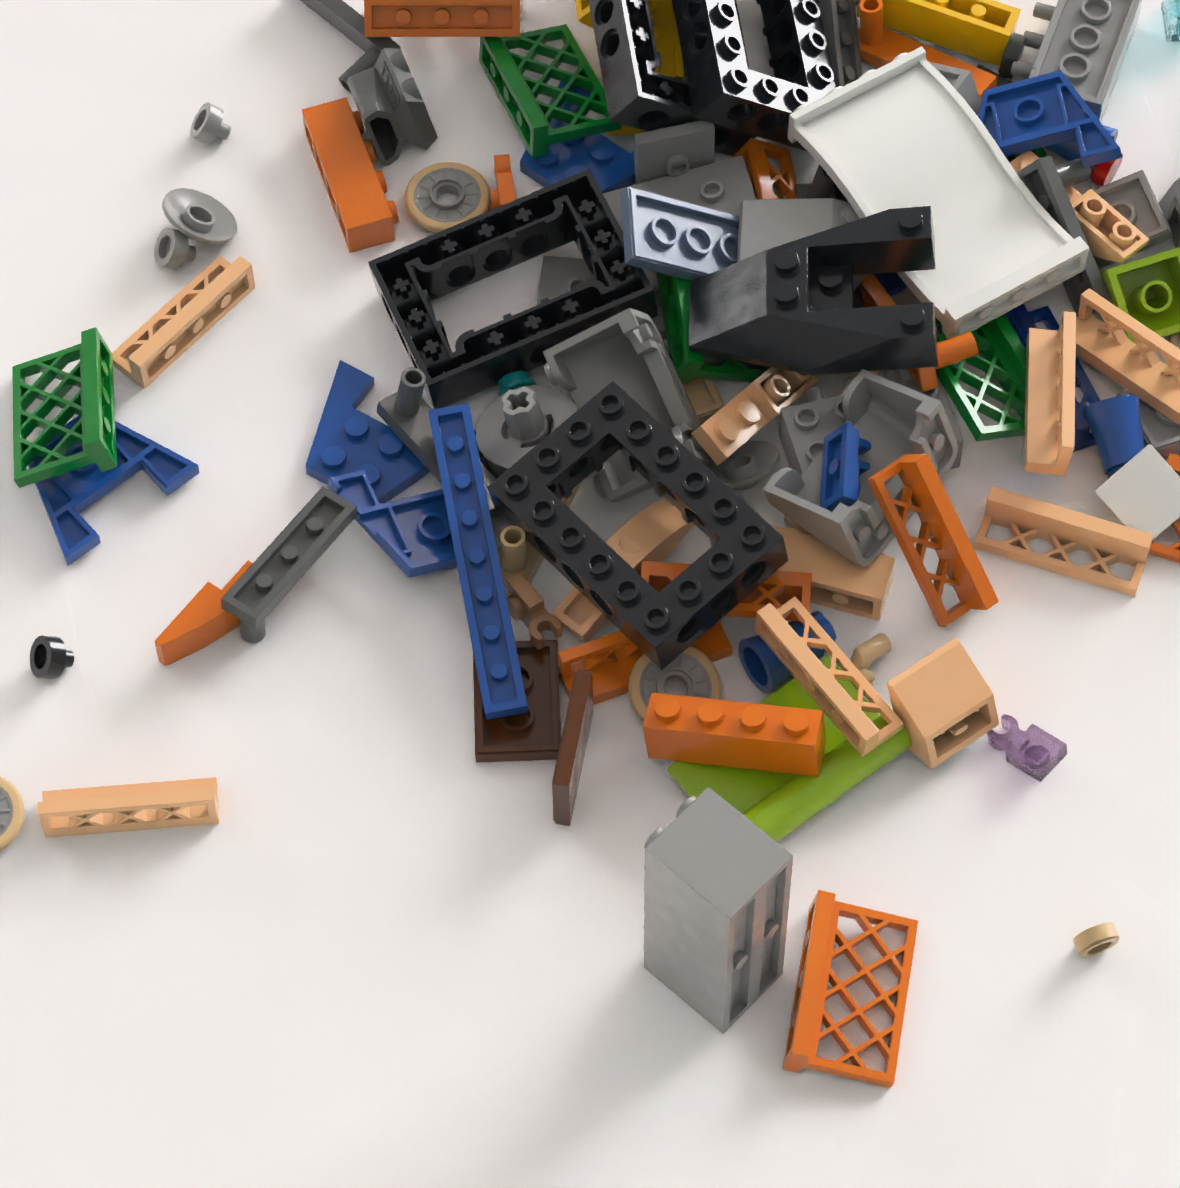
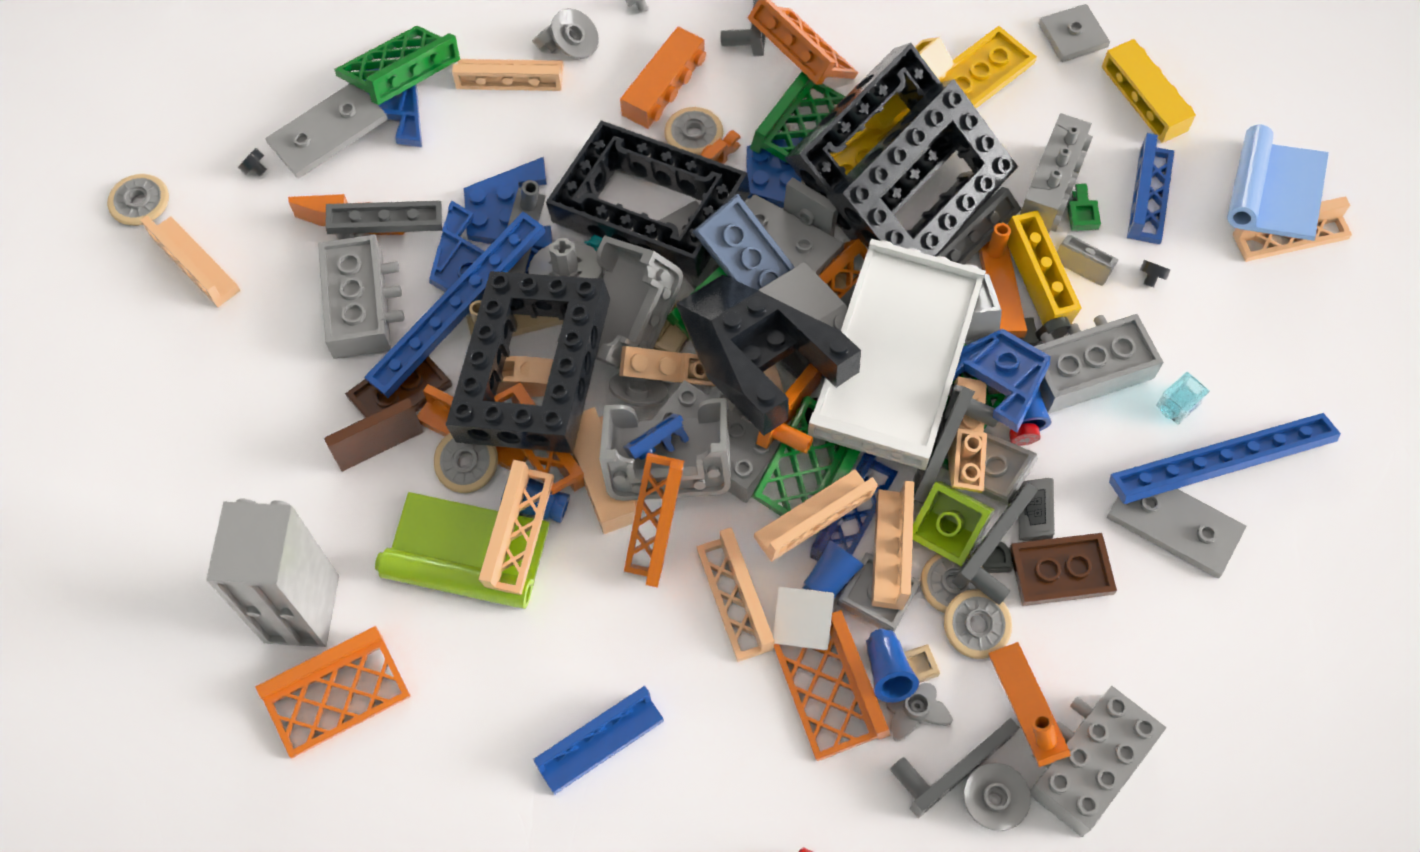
camera: 50 degrees right, 5 degrees up
dark grey piece [347,48,438,166] -> none
medium nougat plate [506,572,562,649] -> none
orange brick [643,692,827,777] -> none
tan arm [850,633,892,690] -> none
light nougat slope [887,638,999,769] -> none
clear purple plate [987,714,1068,782] -> none
tan tile [1072,922,1120,957] -> none
none -> light grey plate [265,84,388,179]
none -> light grey piece [318,235,405,359]
none -> blue fence [533,685,664,795]

